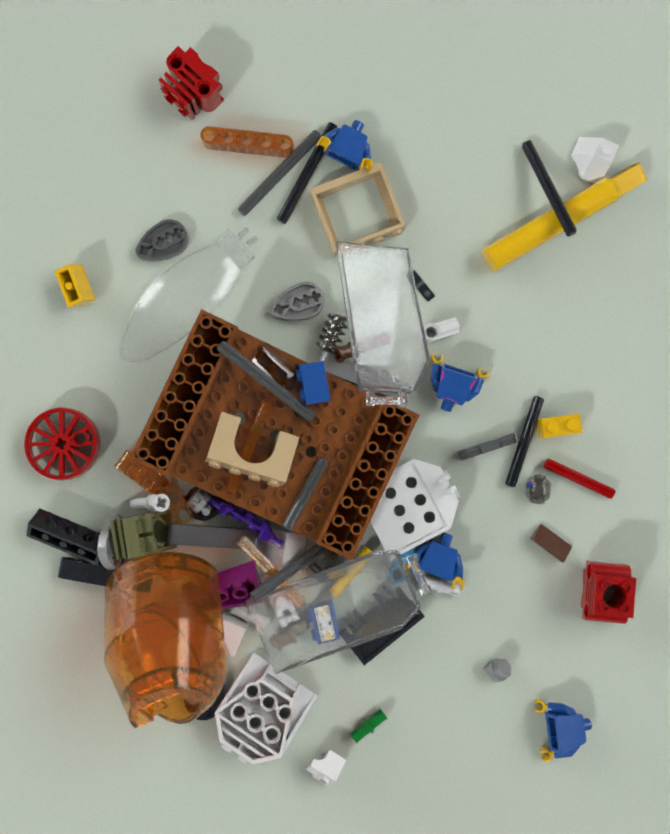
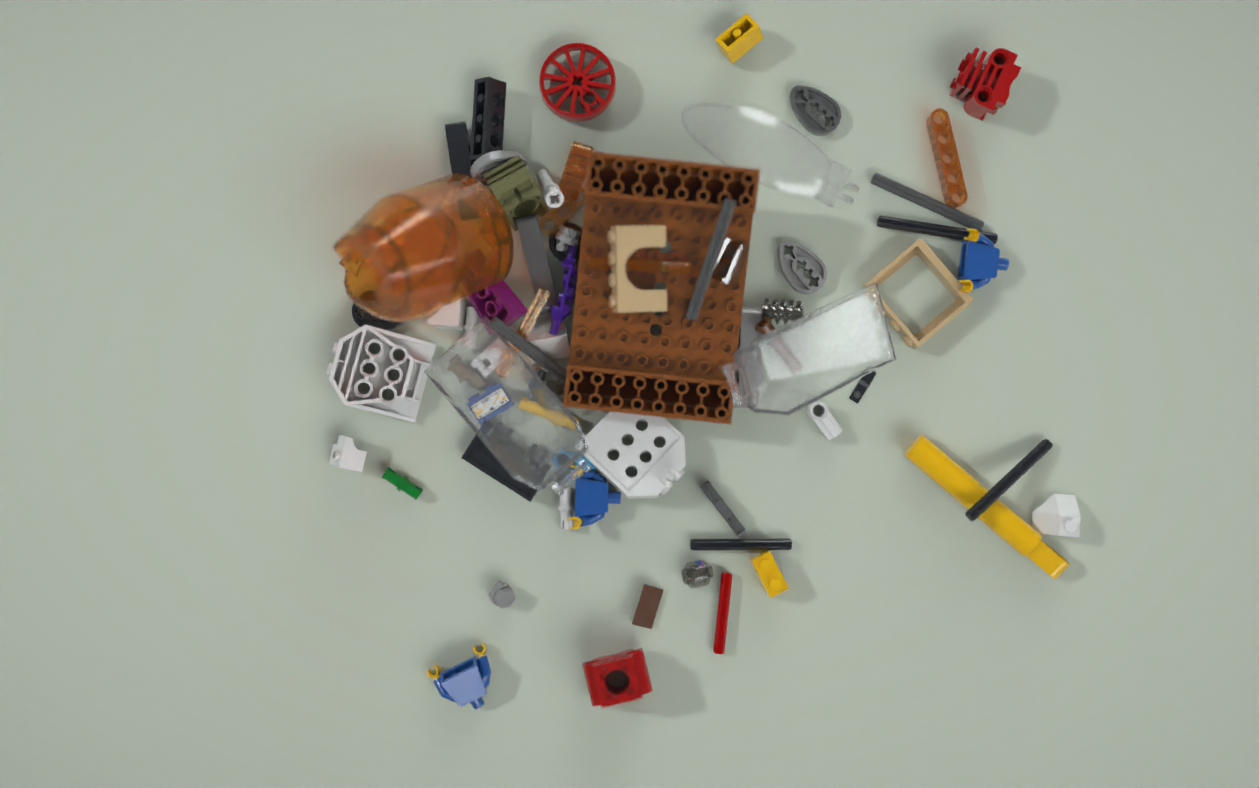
camera: 75 degrees right, 0 degrees up
dark grey axle [283,457,328,530] -> none
blue brick [295,361,330,405] -> none
blue torso [430,353,489,412] -> none

